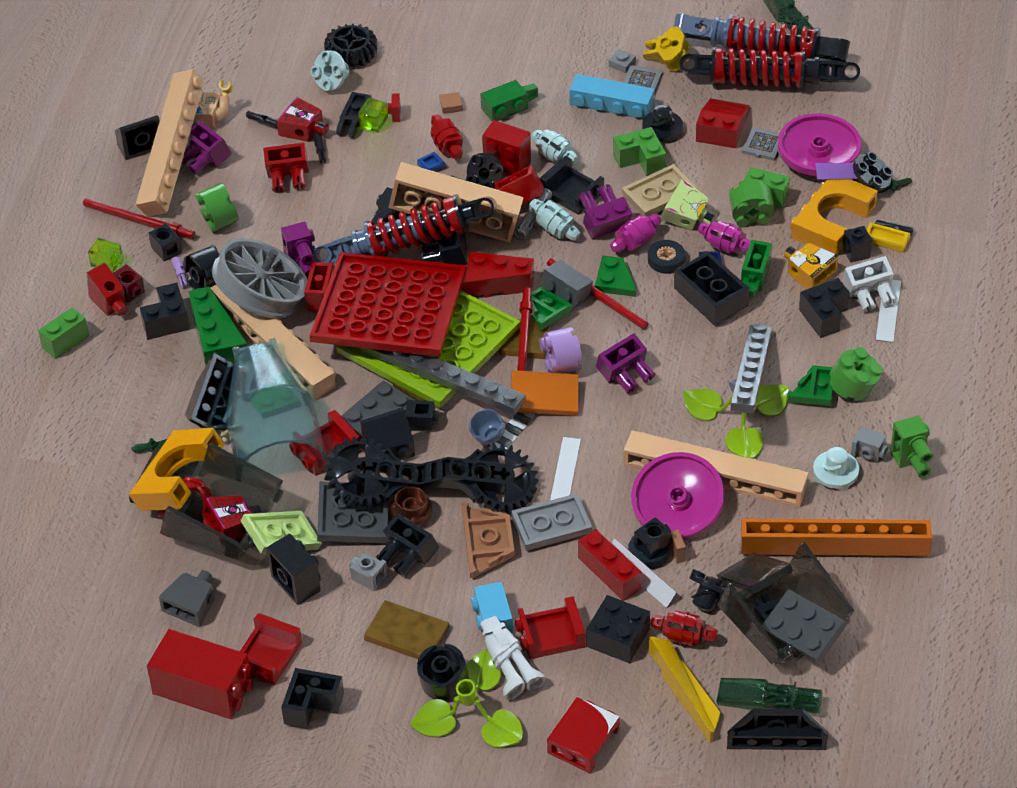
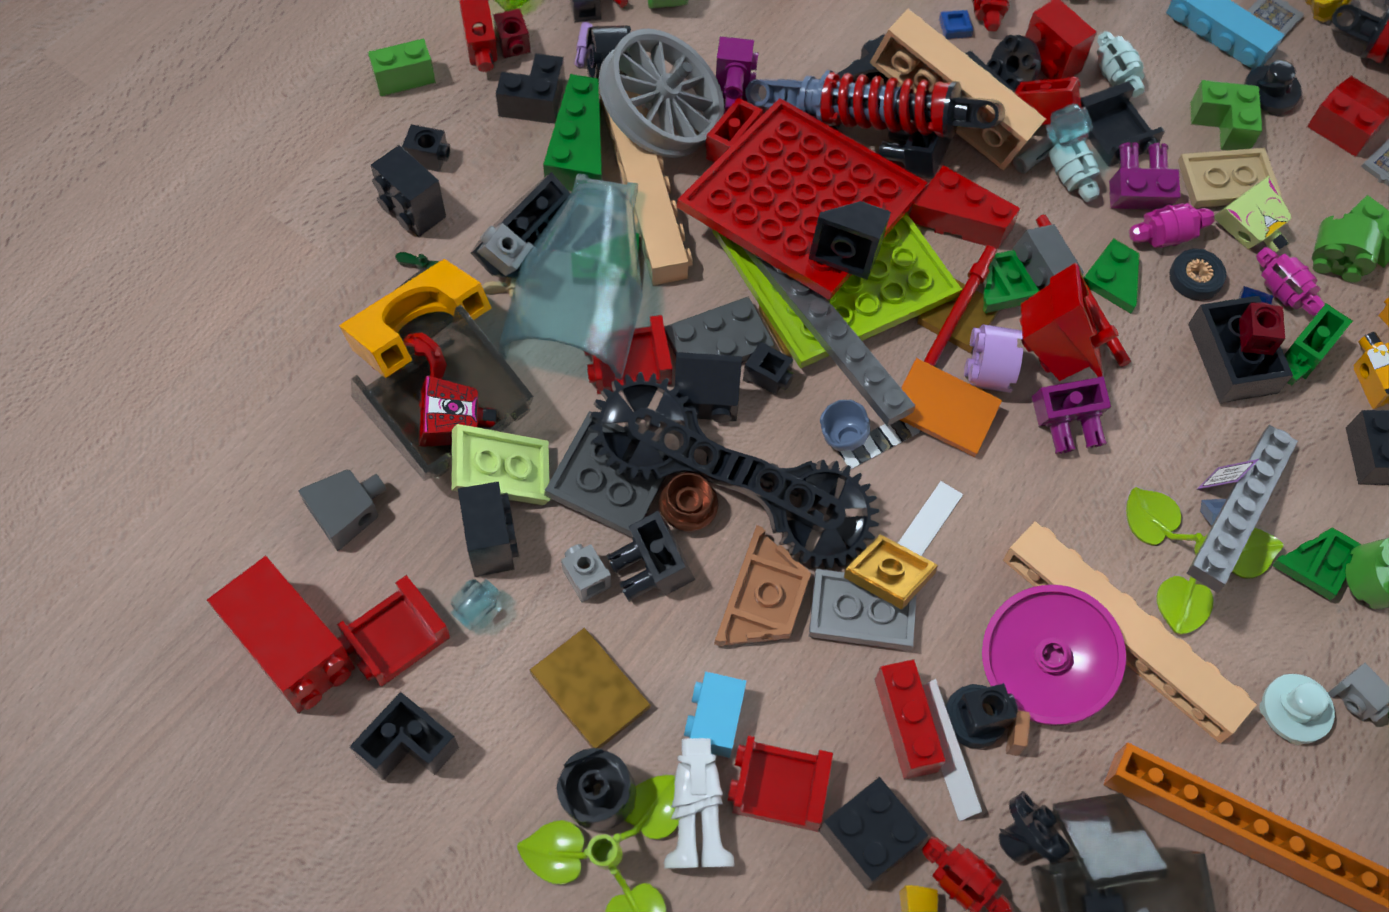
camera: 20 degrees right, 15 degrees up
none -> black brick [371,145,446,237]
none -> black brick [402,124,451,172]
none -> clear light blue head [450,579,502,631]
none -> light grey brick [477,223,533,276]
none -> black slope [808,201,891,280]
none -> pearl gold tile [843,534,938,610]
none -> red piece [1020,262,1119,381]
none -> clear light blue head [1046,103,1093,148]
none -> sticker [1197,459,1259,489]
none -> dark red brick [1239,302,1286,355]

